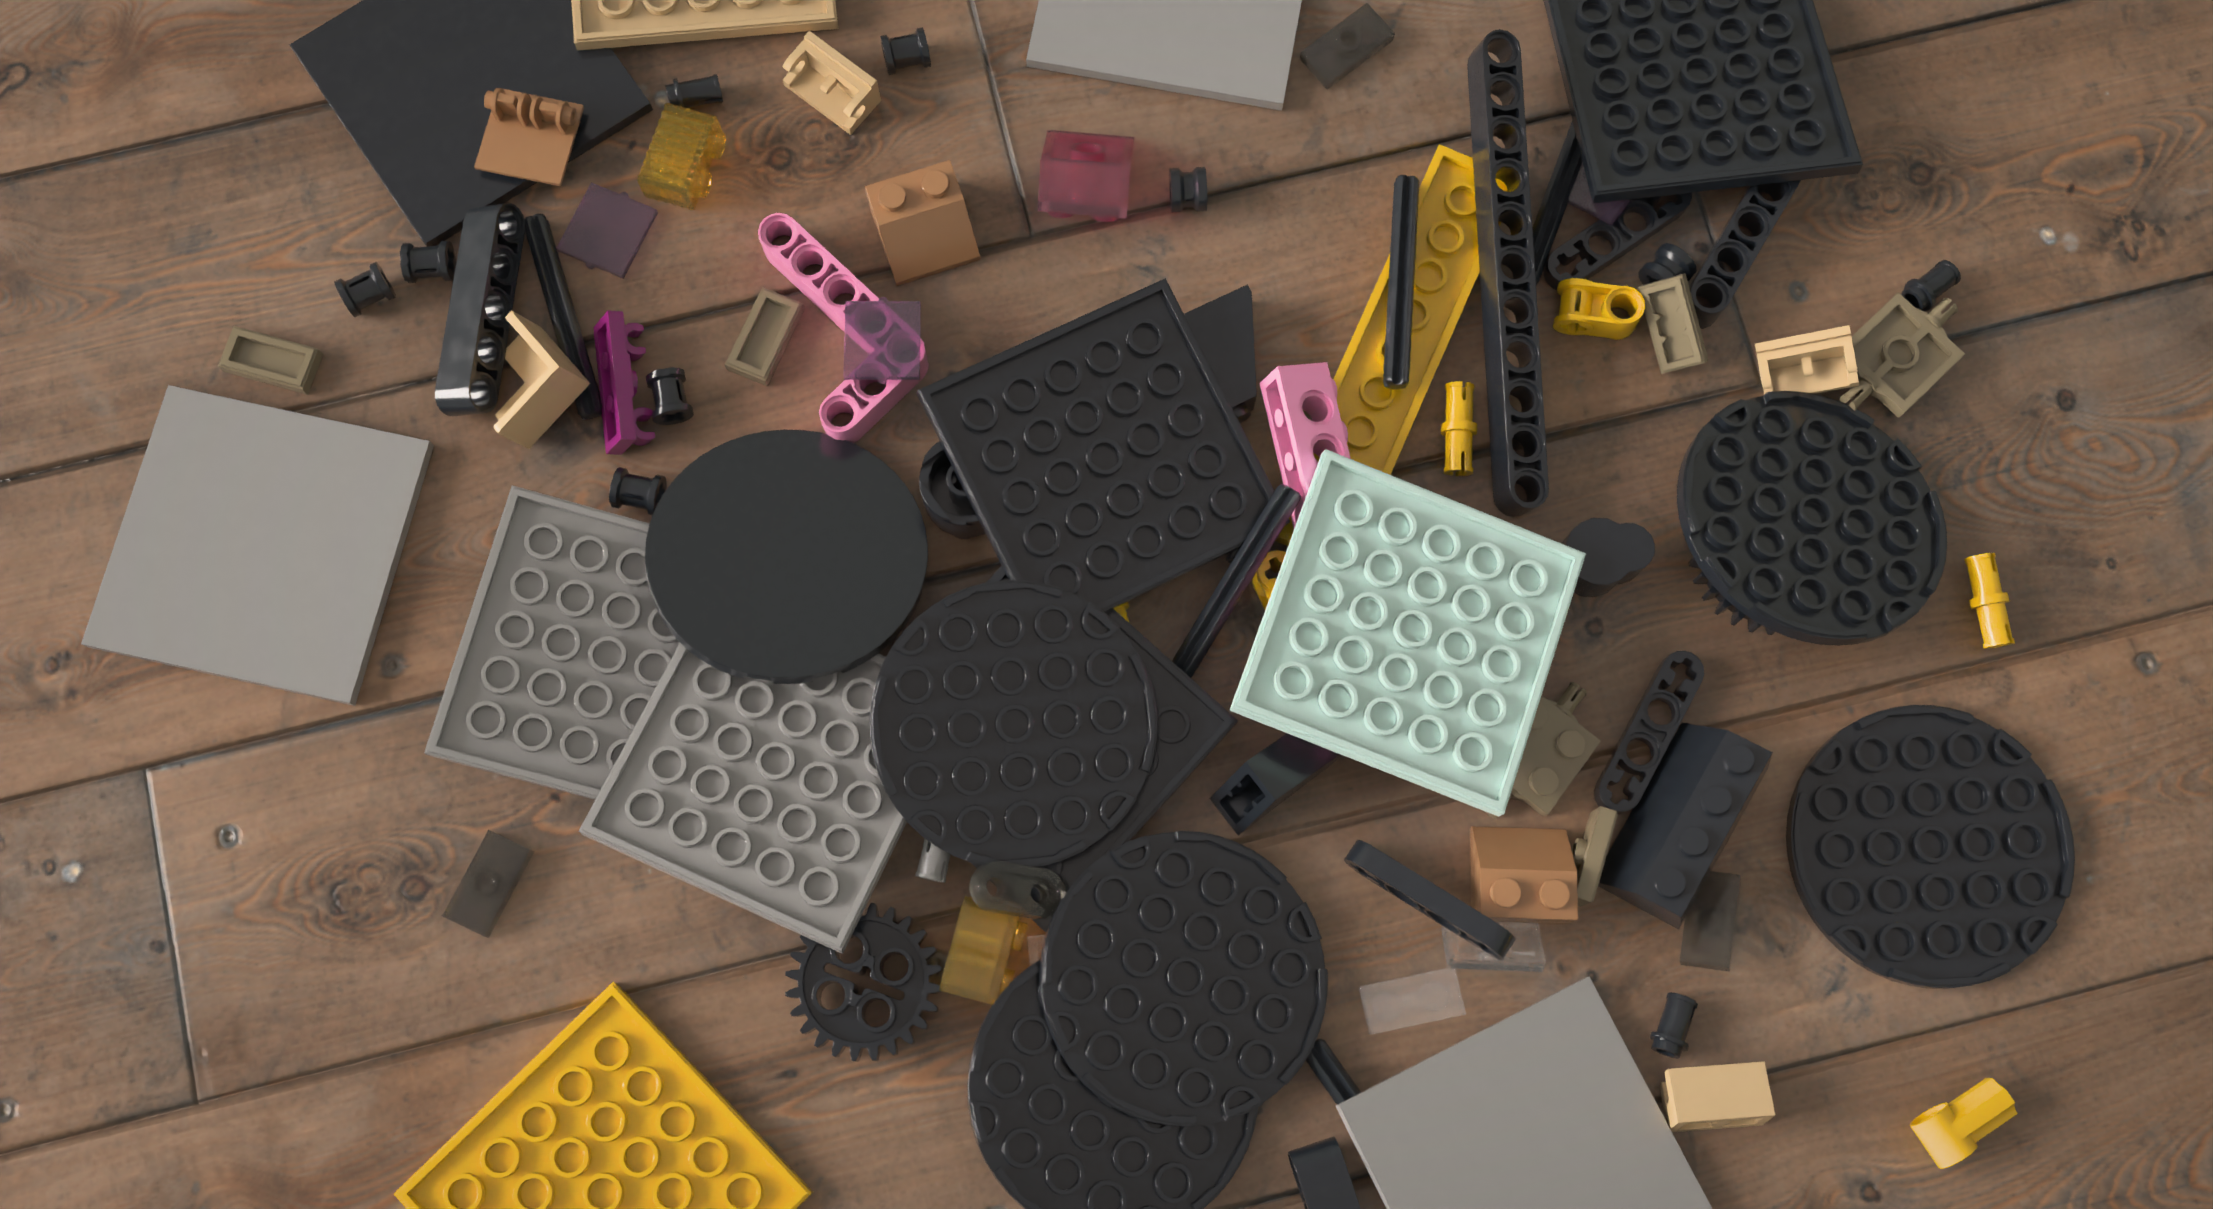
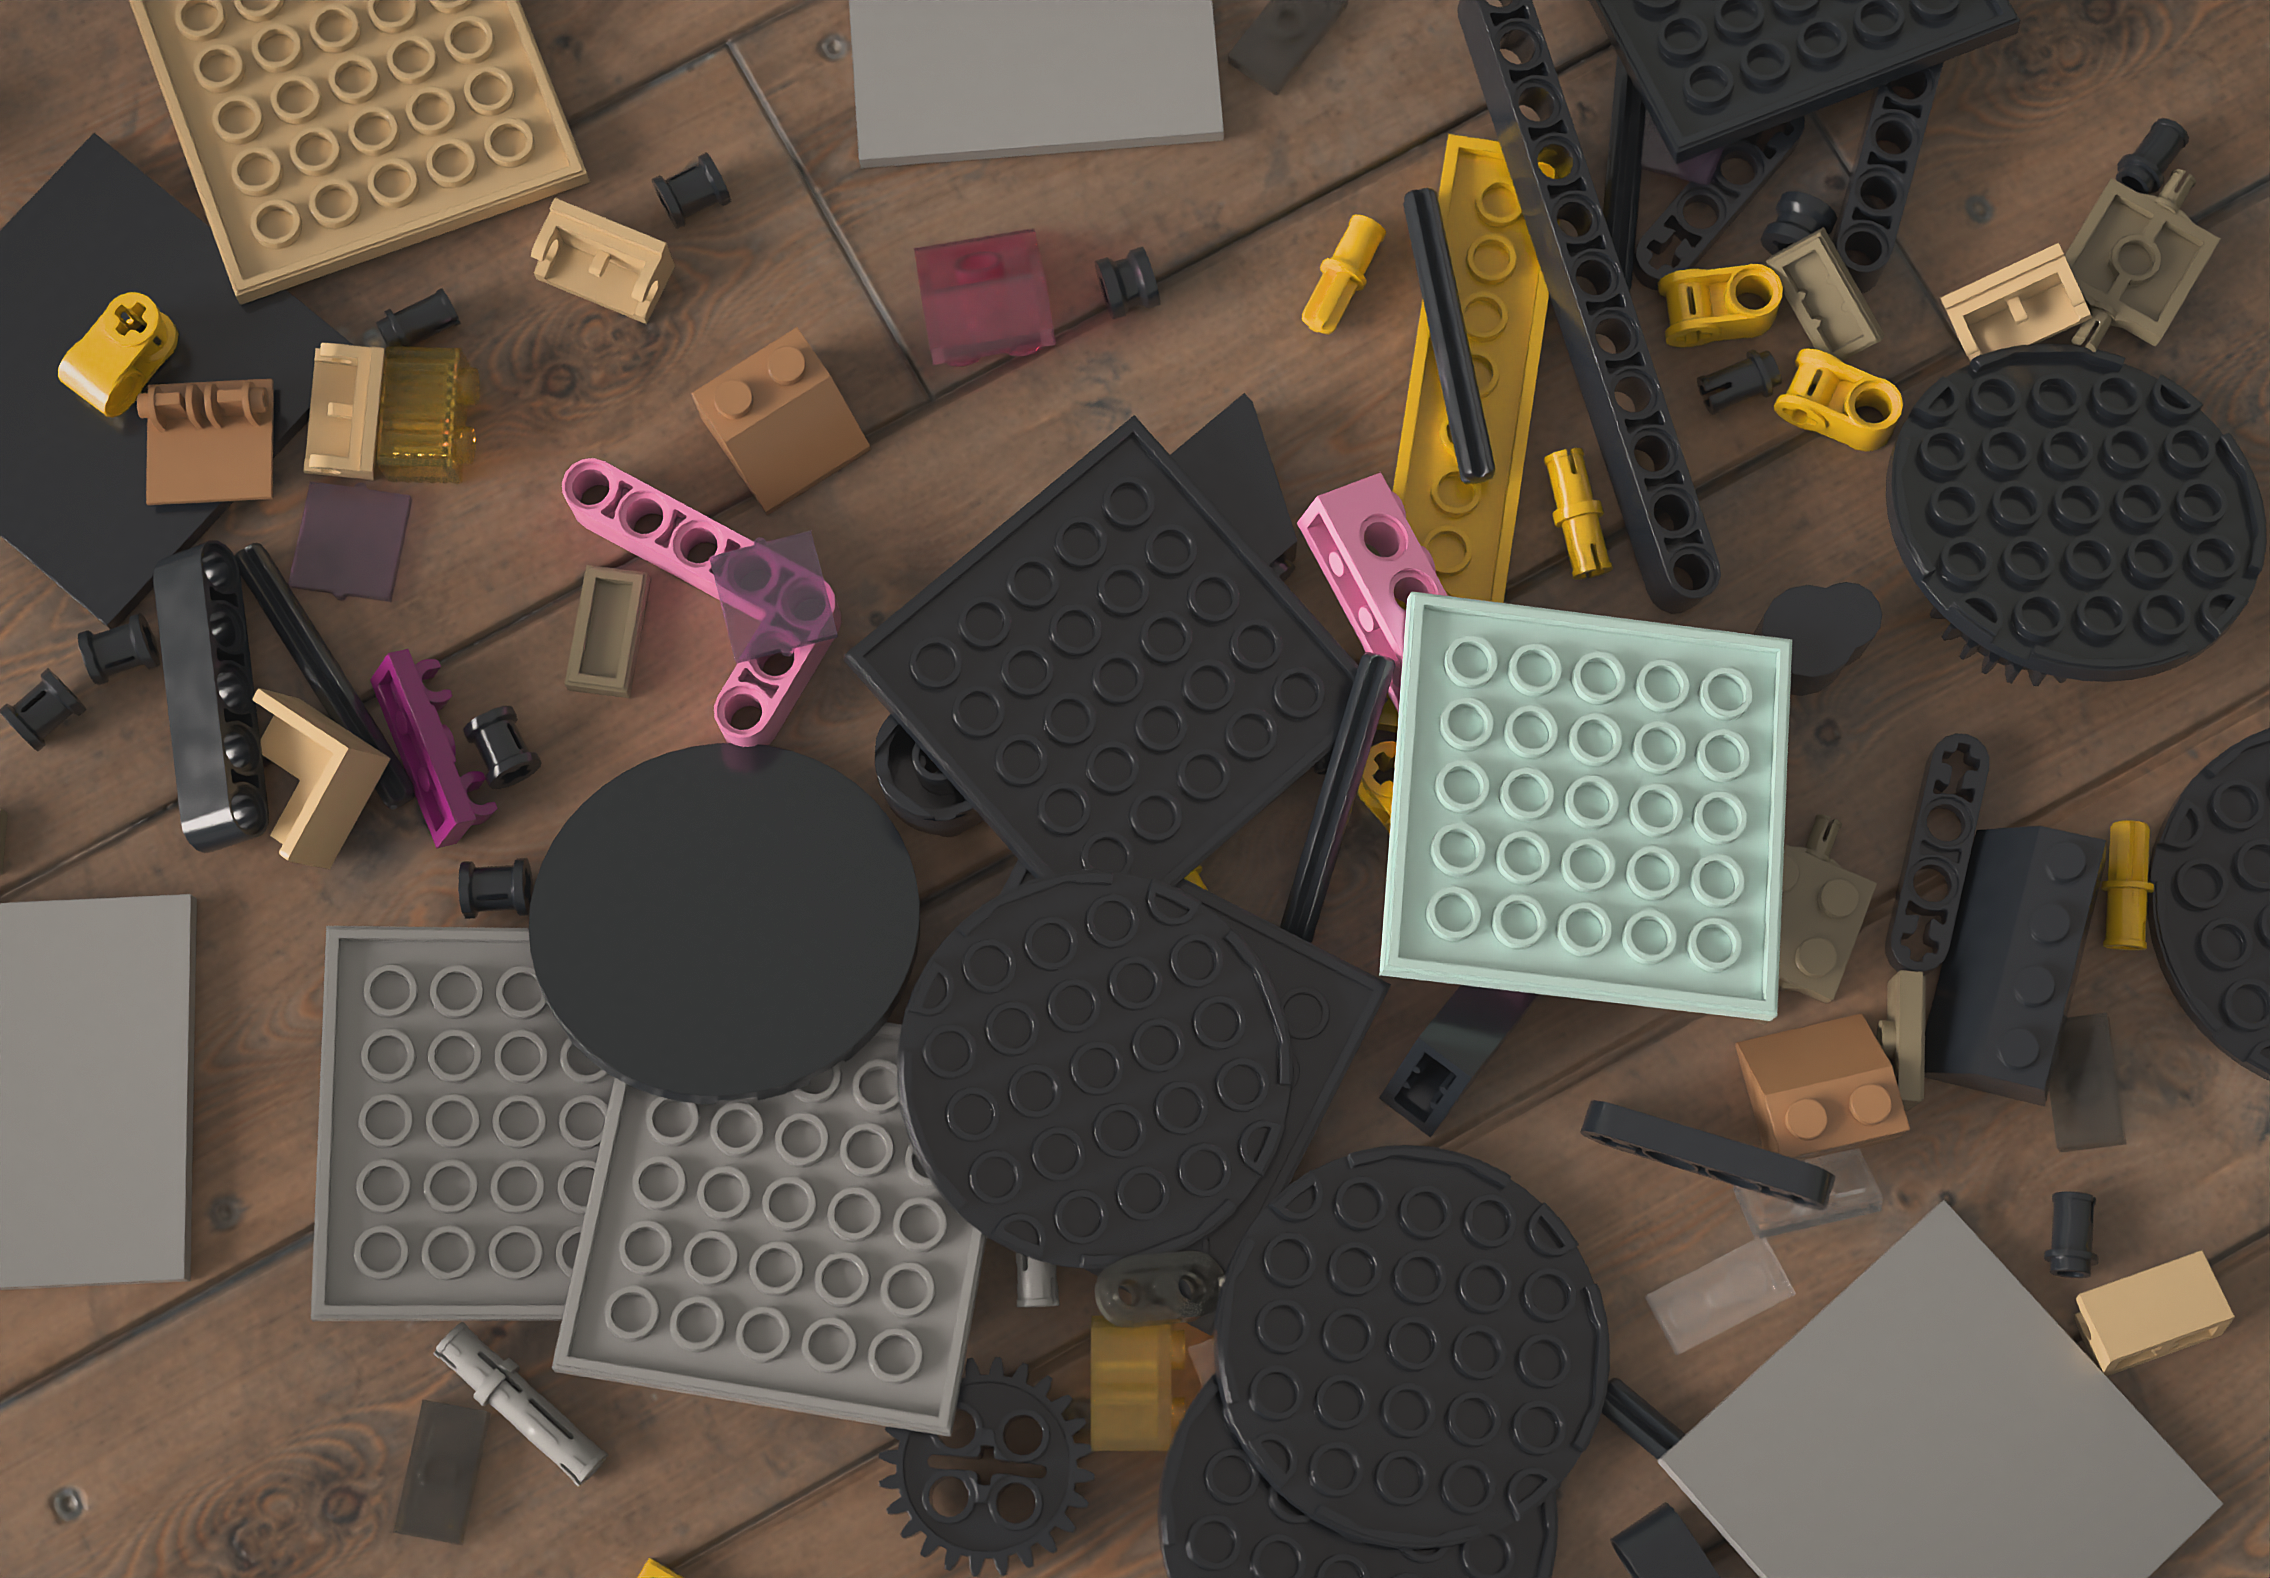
camera: 10 degrees left, 0 degrees up
none -> yellow piece [58,292,178,418]
none -> tan hinge [304,343,385,481]
none -> light grey pin [433,1322,609,1487]
none -> yellow axle [1302,215,1387,335]
none -> black pin [1697,349,1782,415]
none -> yellow piece [1774,348,1903,452]
none -> yellow axle [2101,820,2154,950]

